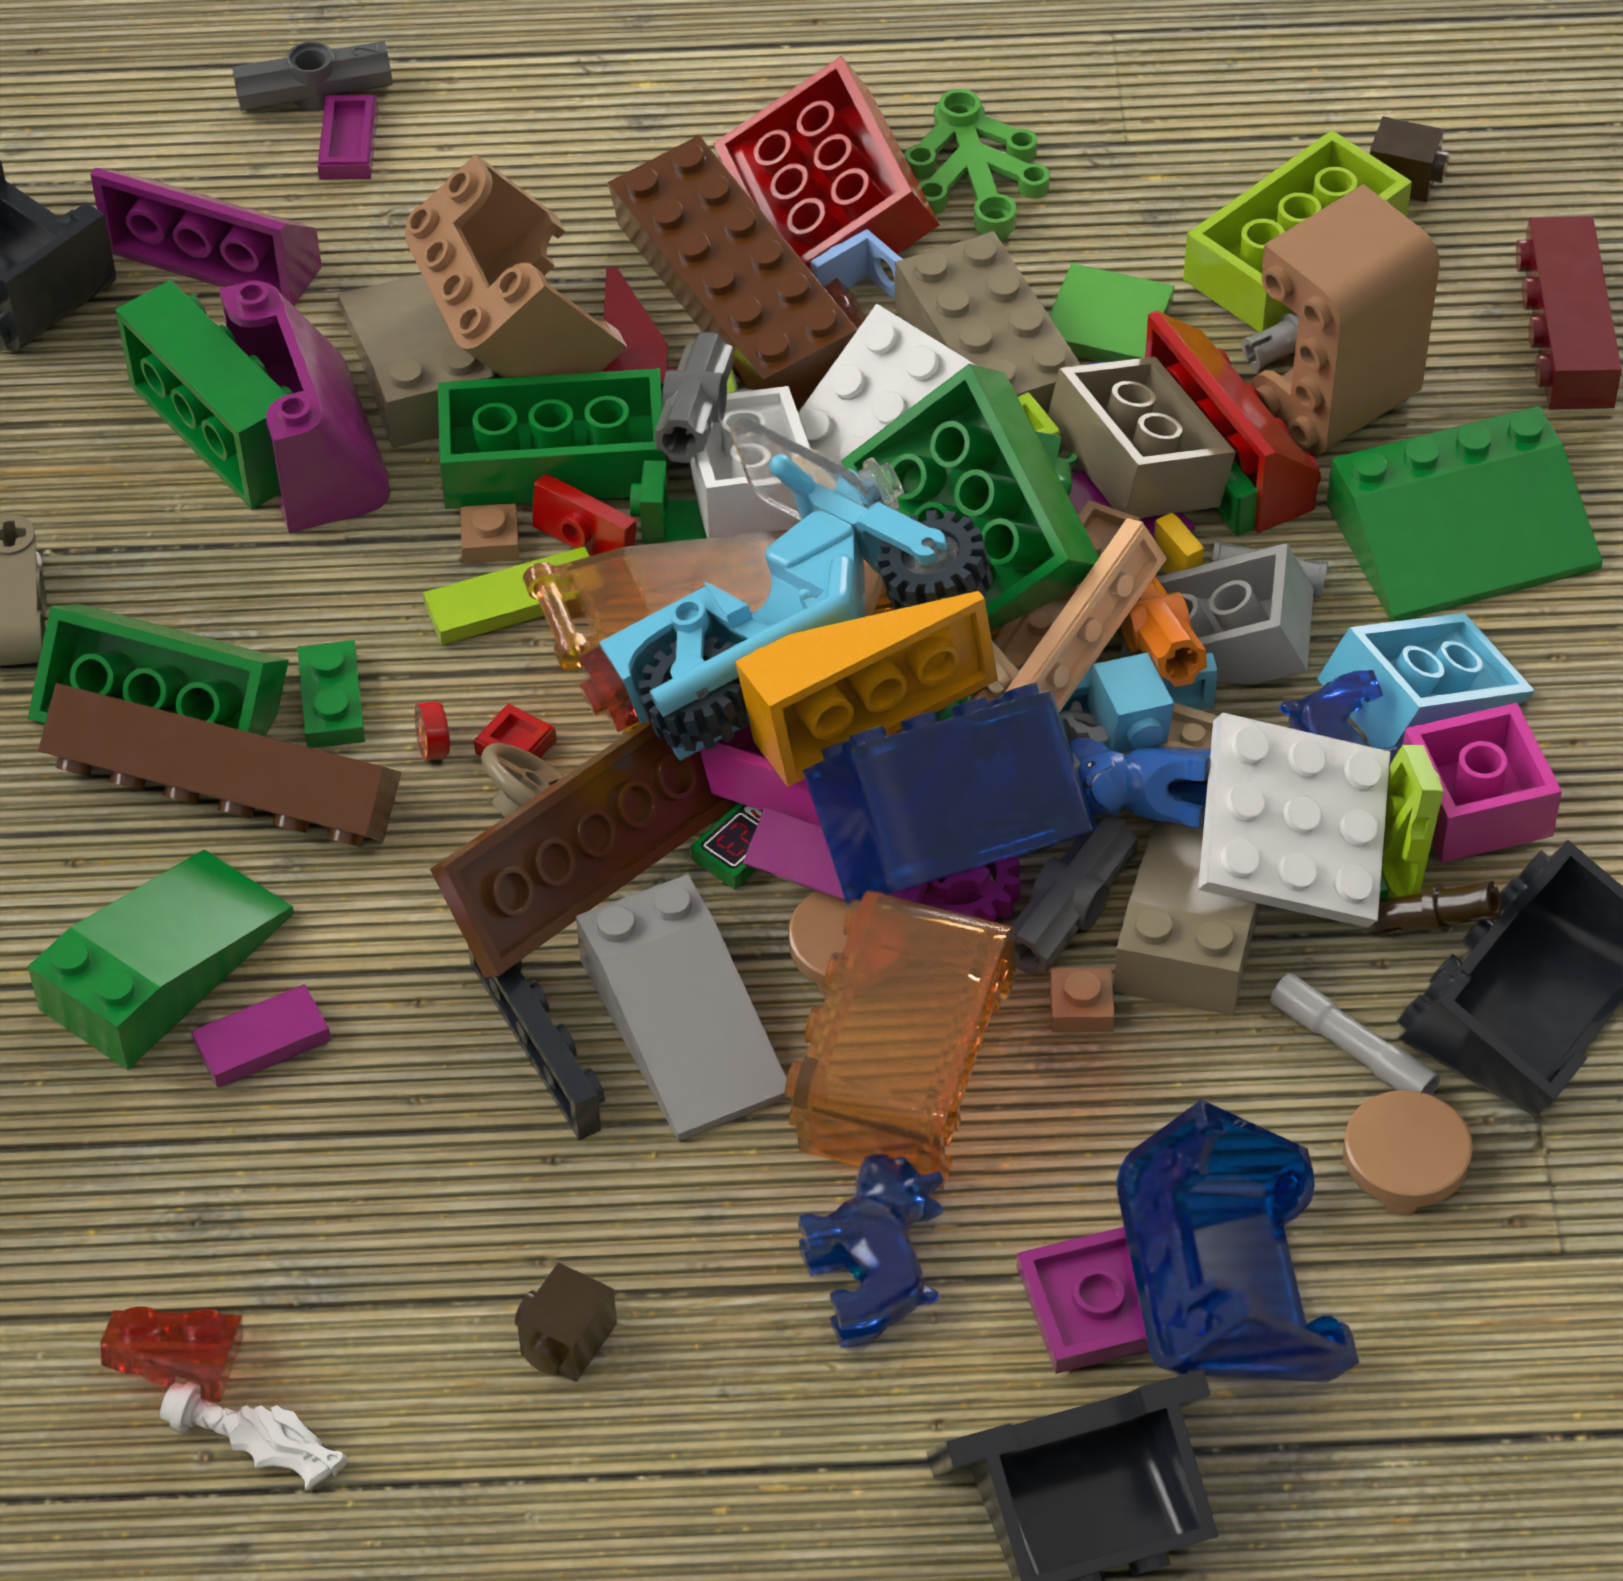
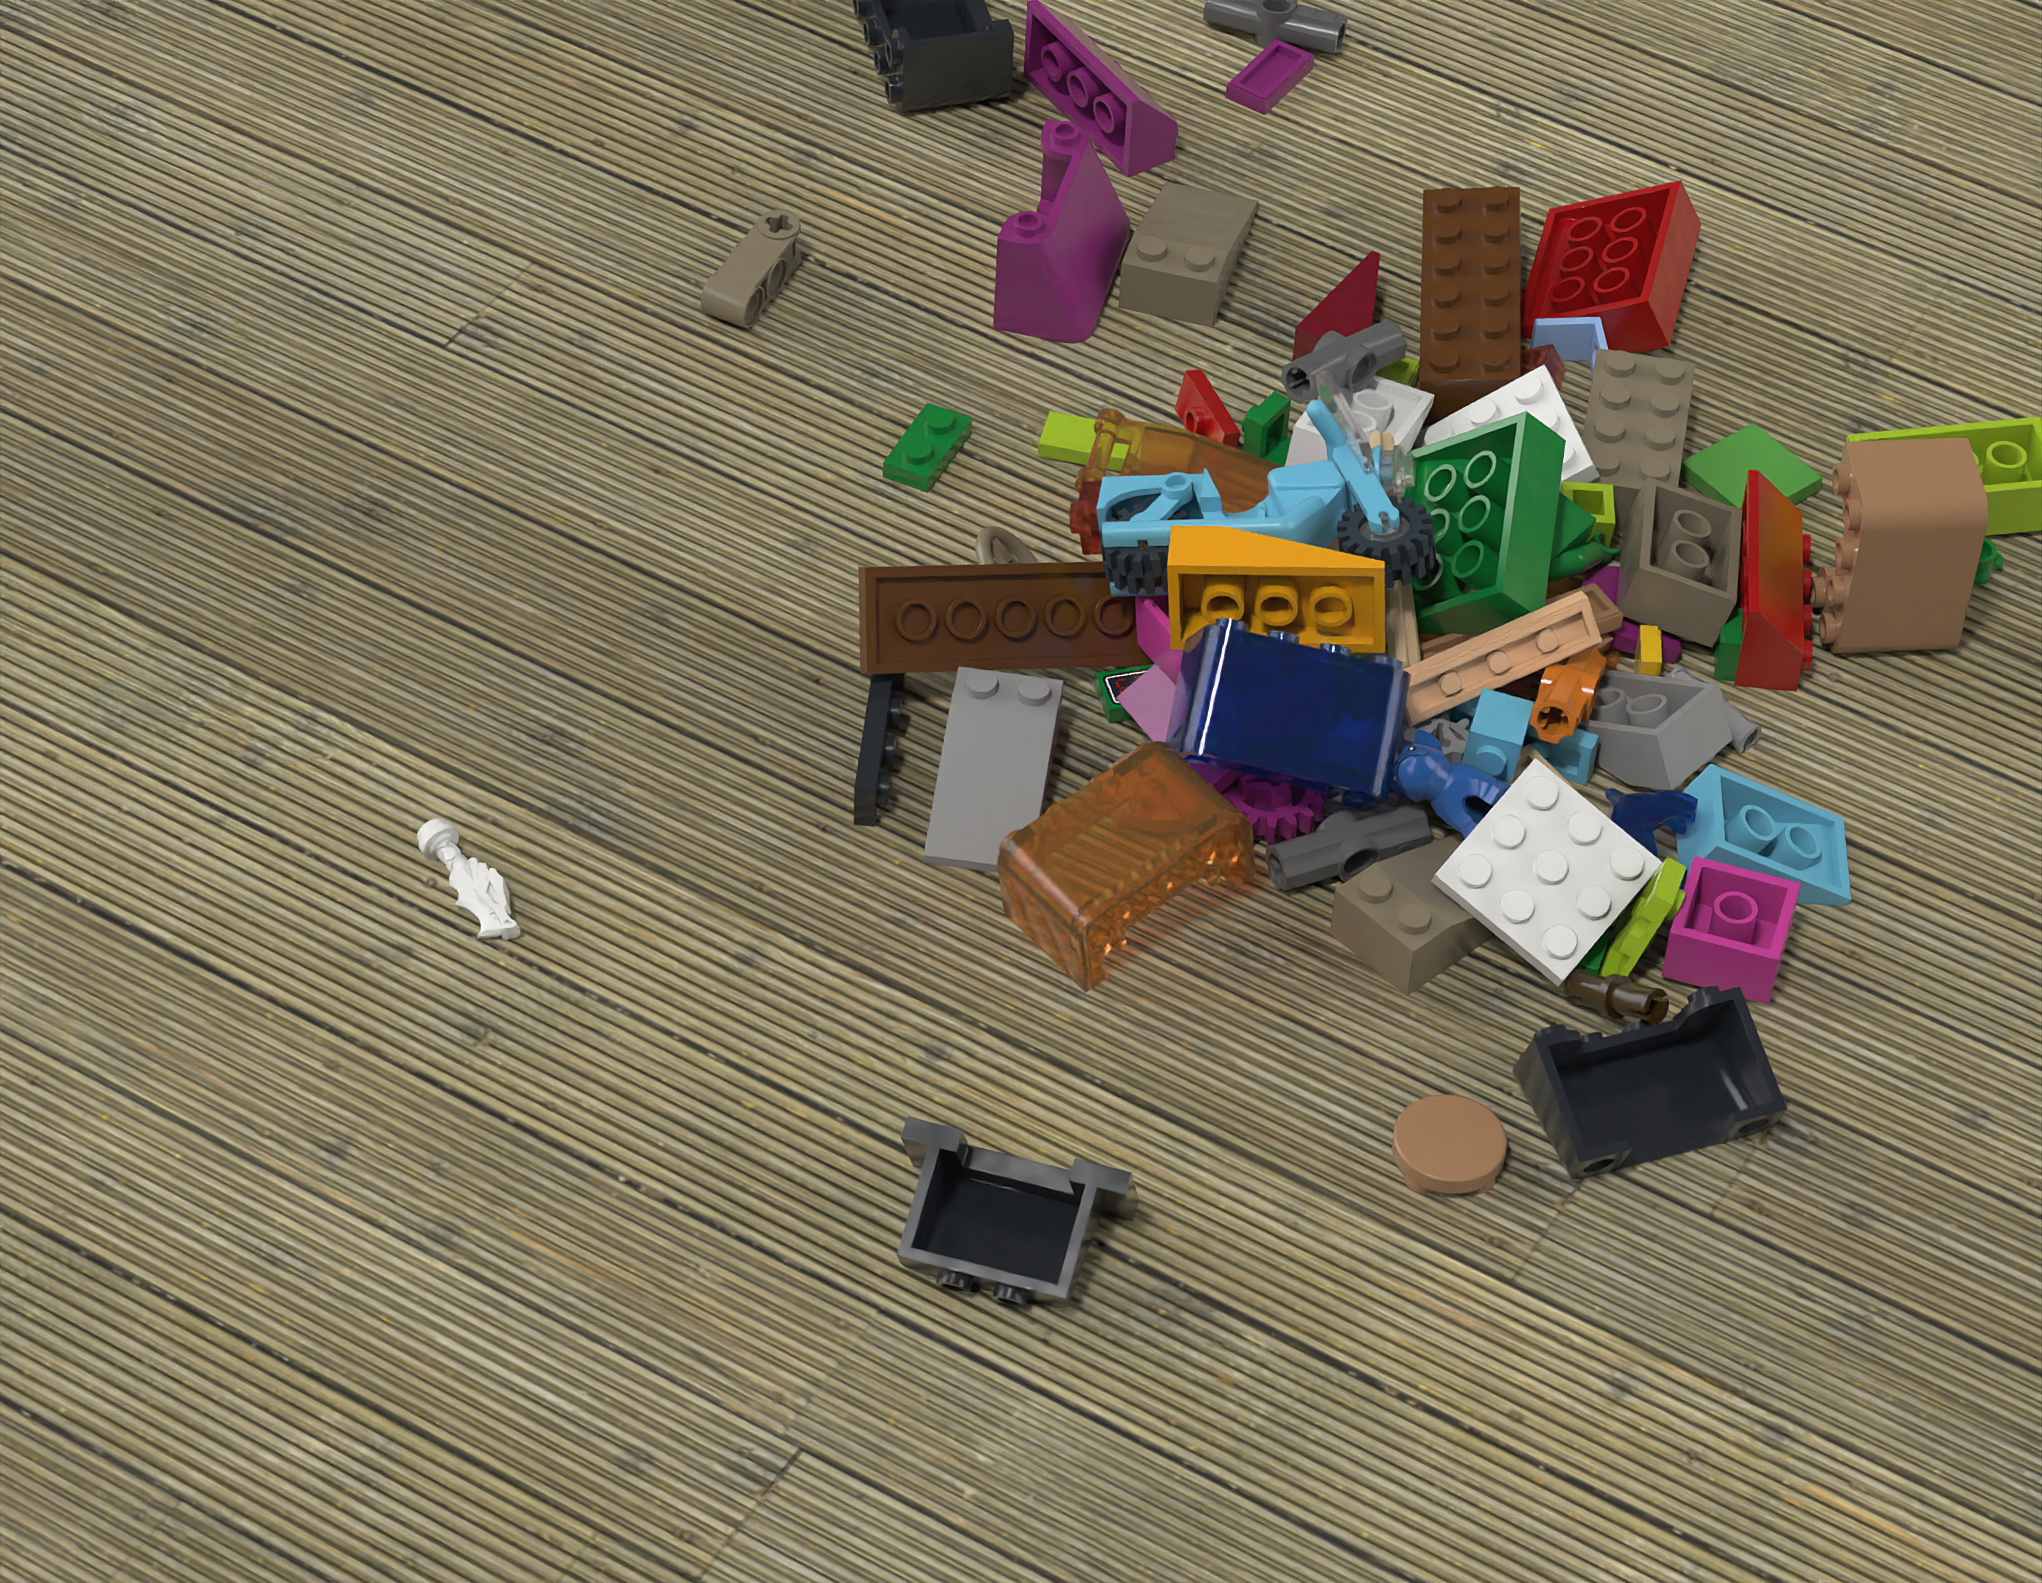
camera: 30 degrees right, 5 degrees down
green slope [27,604,289,736] -> none
green slope [27,849,294,1070] -> none
reddish brown brick [38,683,402,848] -> none
clear red wing [100,1306,243,1402] -> none
green brick [115,280,293,510] -> none
magenta tile [191,984,331,1088] -> none
medium nougat windscreen [405,154,627,378] -> none
red tile [415,700,450,761] -> none
green brick [438,368,666,509] -> none
medium nougat plate [460,503,520,563] -> none
red tile [473,703,556,768] -> none
dark brown brick [515,1262,617,1382] -> none
clear blue animal [798,1154,944,1348] -> none
bright green plant [905,89,1050,241] -> none
magenta plate [1016,1223,1182,1374] -> none
medium nougat plate [1050,967,1114,1032] -> none
clear blue windscreen [1116,1099,1360,1382] -> none
light grey piece [1270,973,1441,1095] -> none
green slope [1326,406,1603,622] -> none

